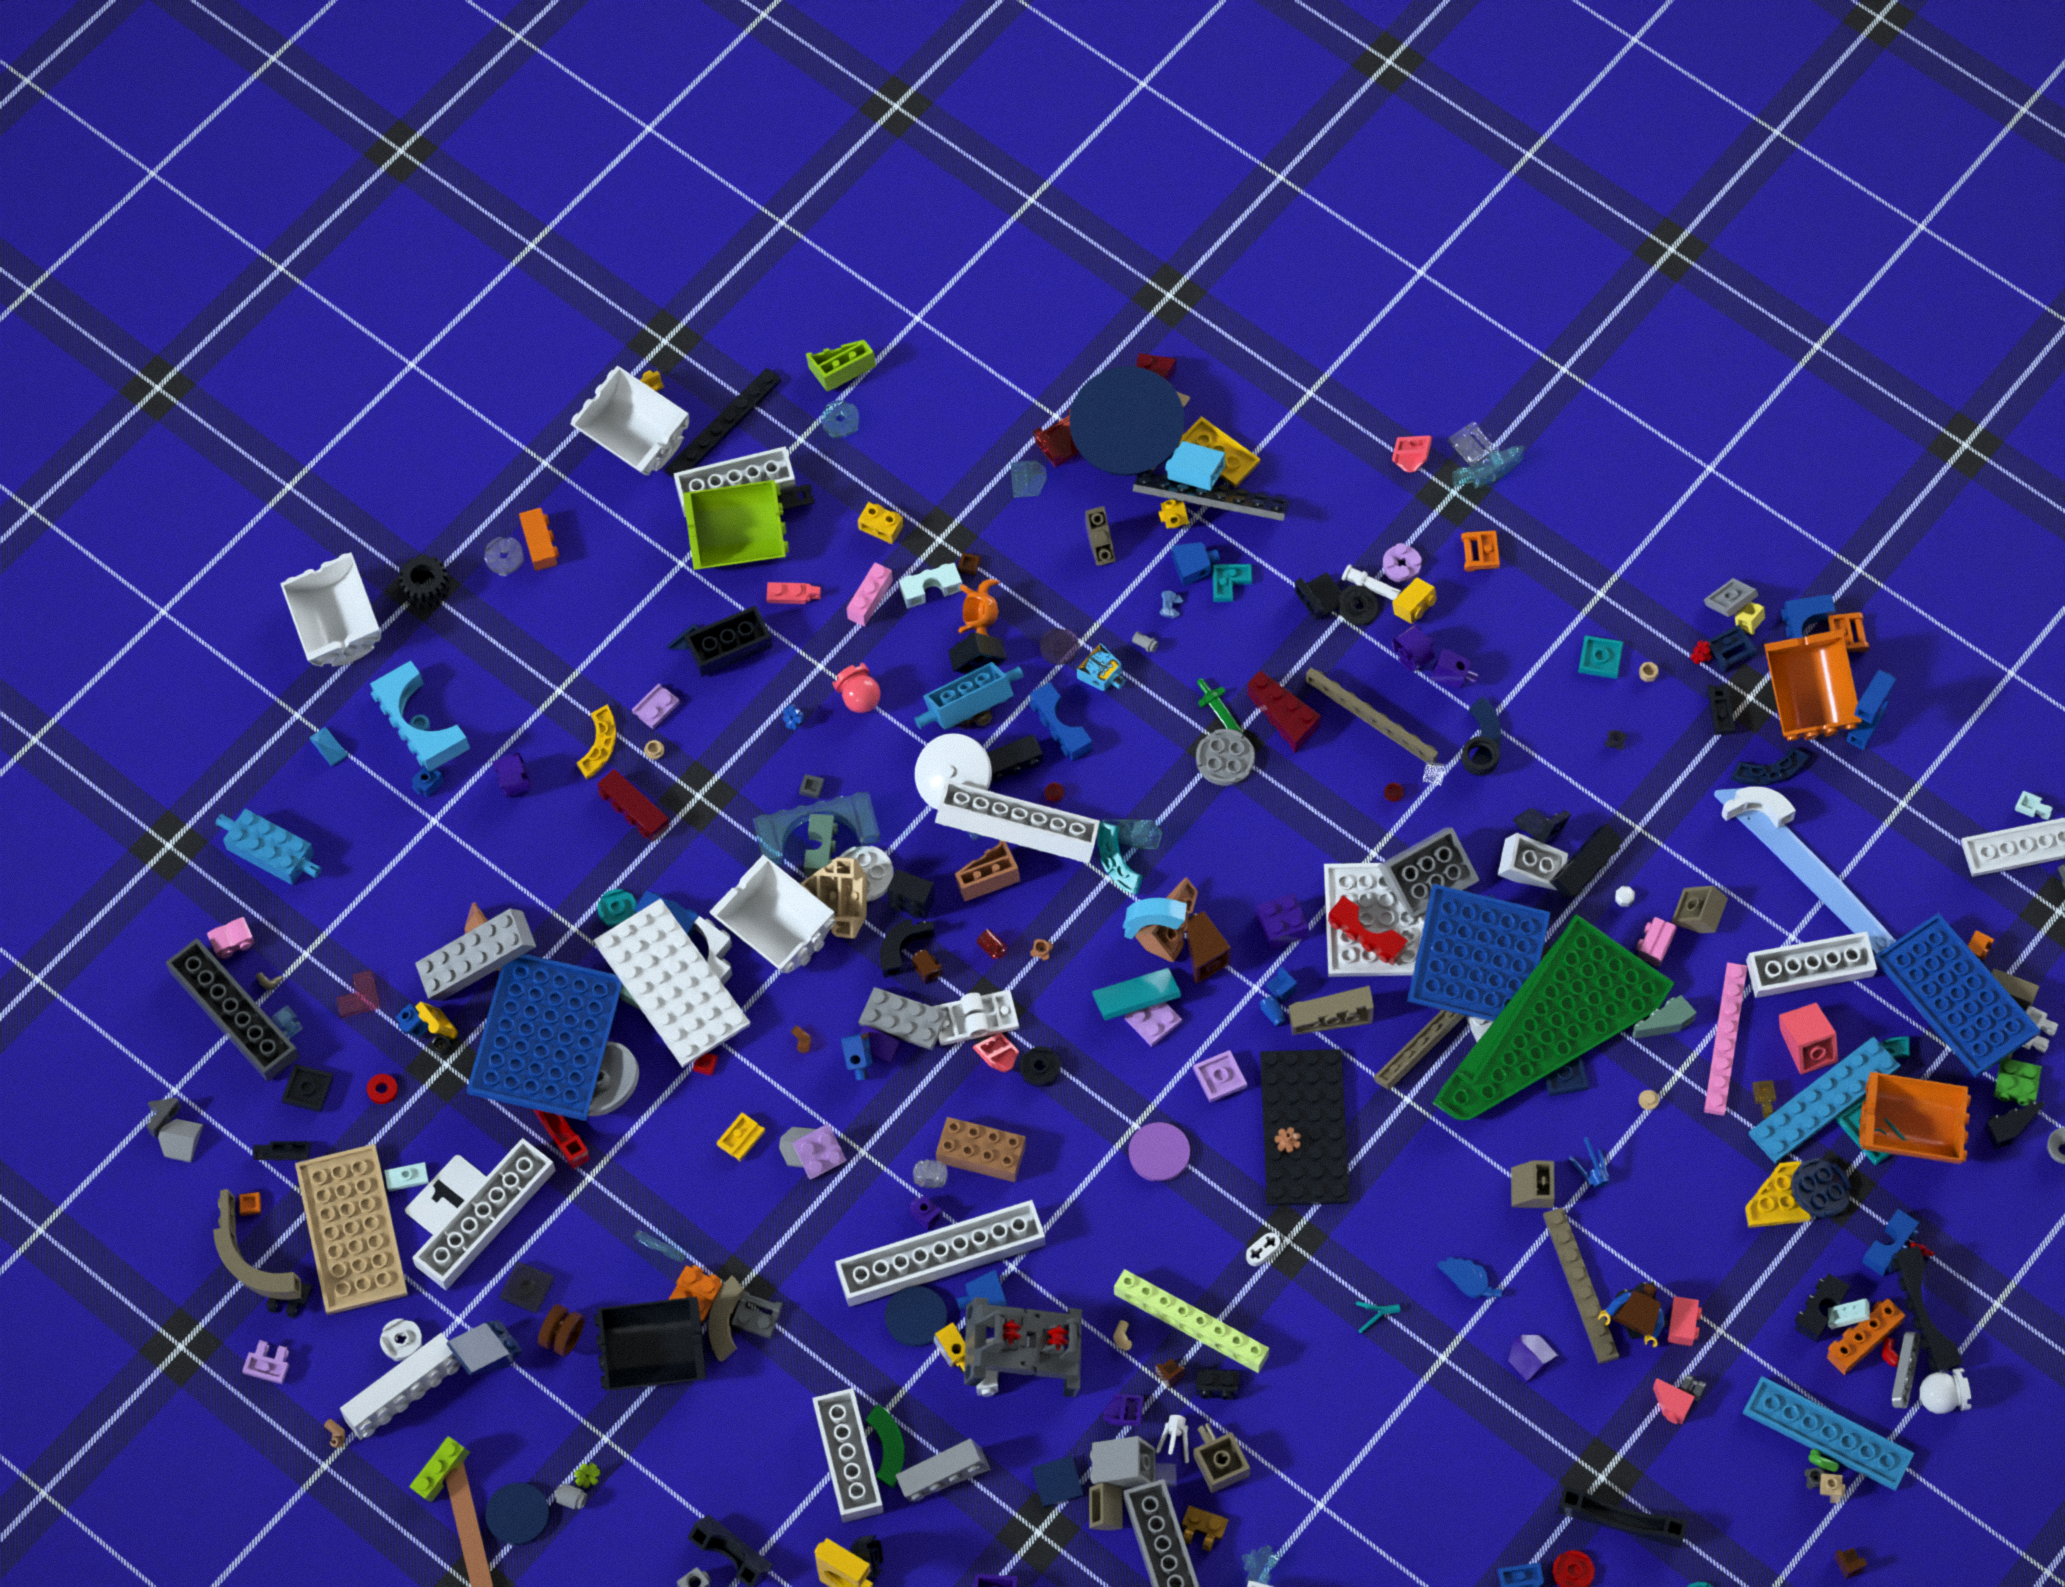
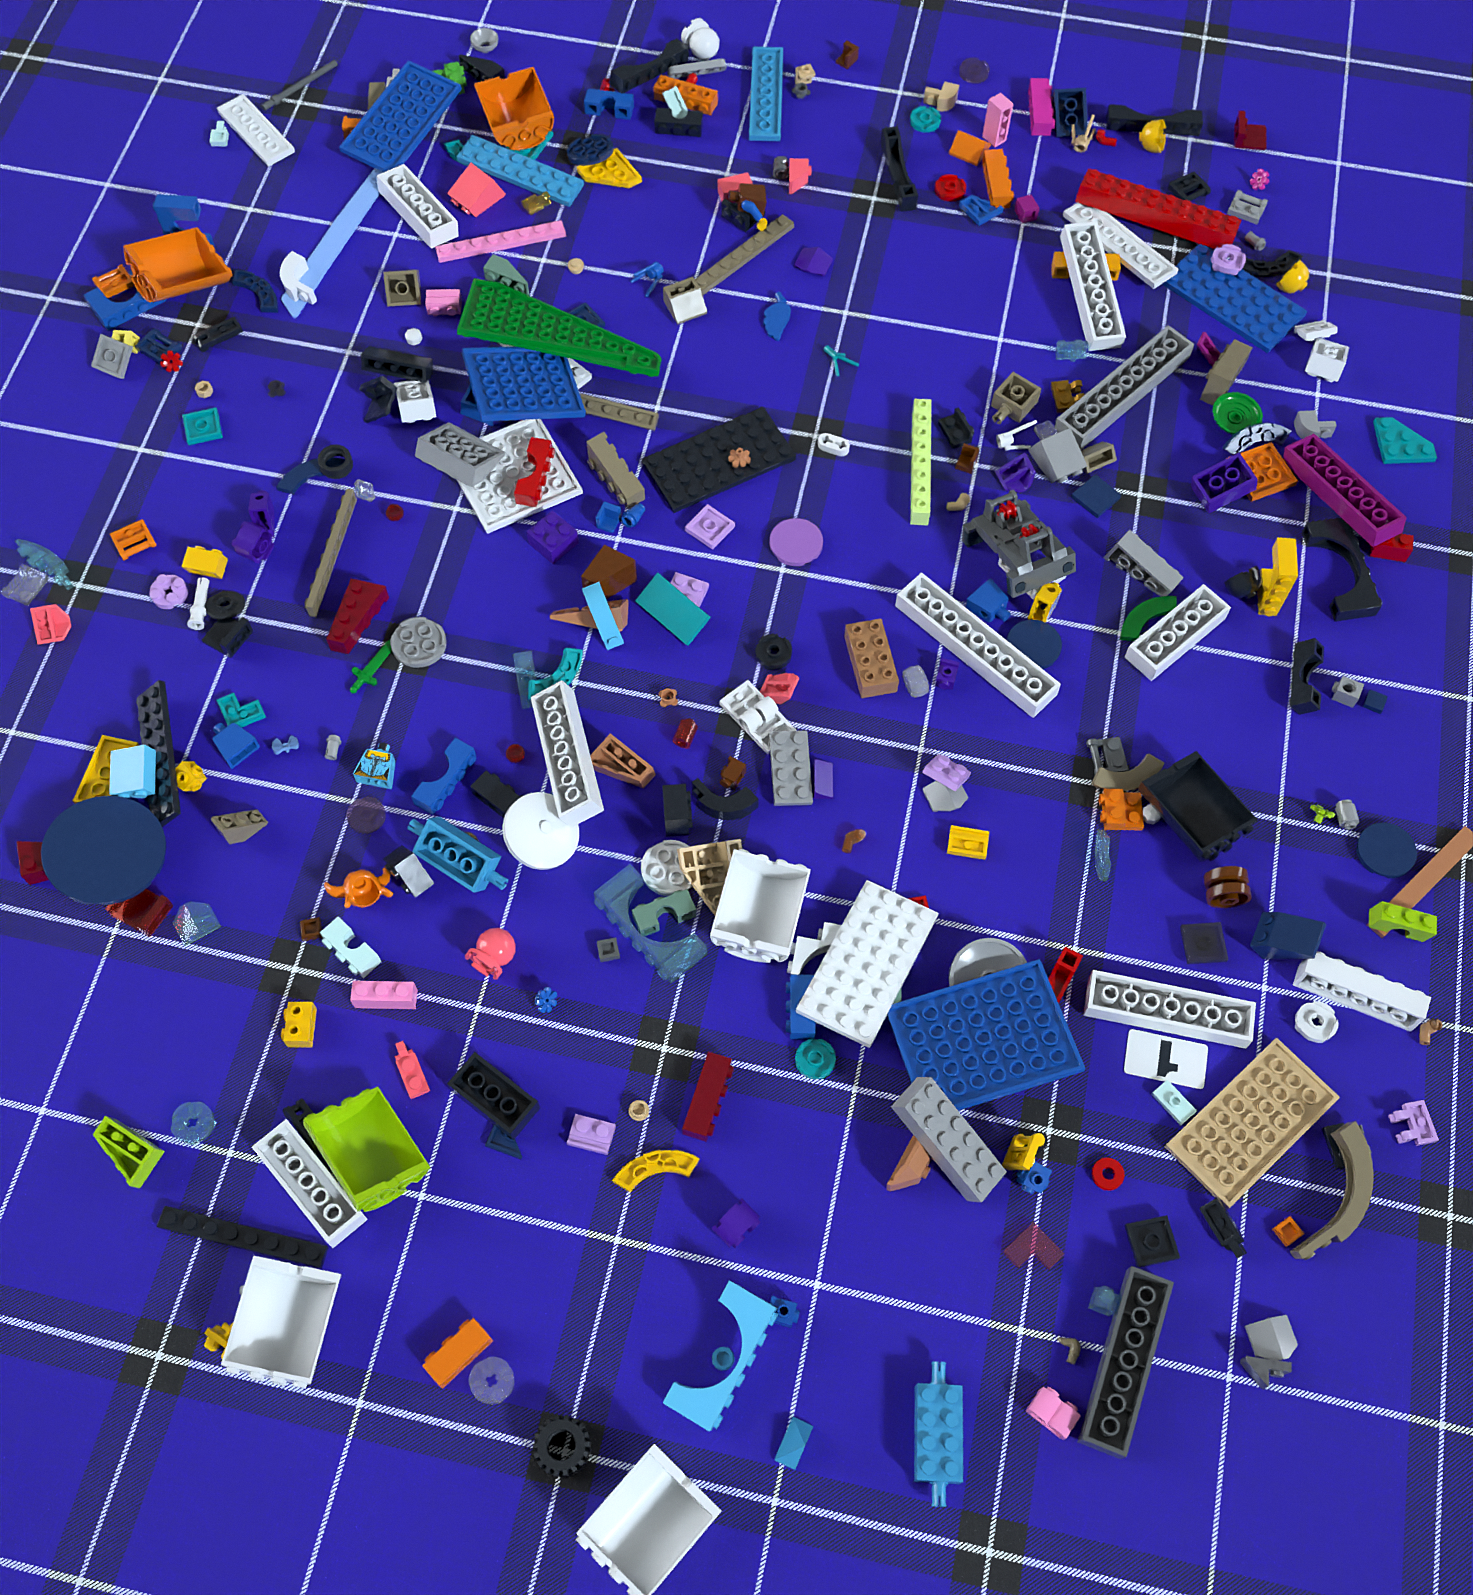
camera: 120 degrees left, 0 degrees up
blue torso [841,1032,872,1080] -> none
bright green arm [1808,1449,1839,1473] -> none

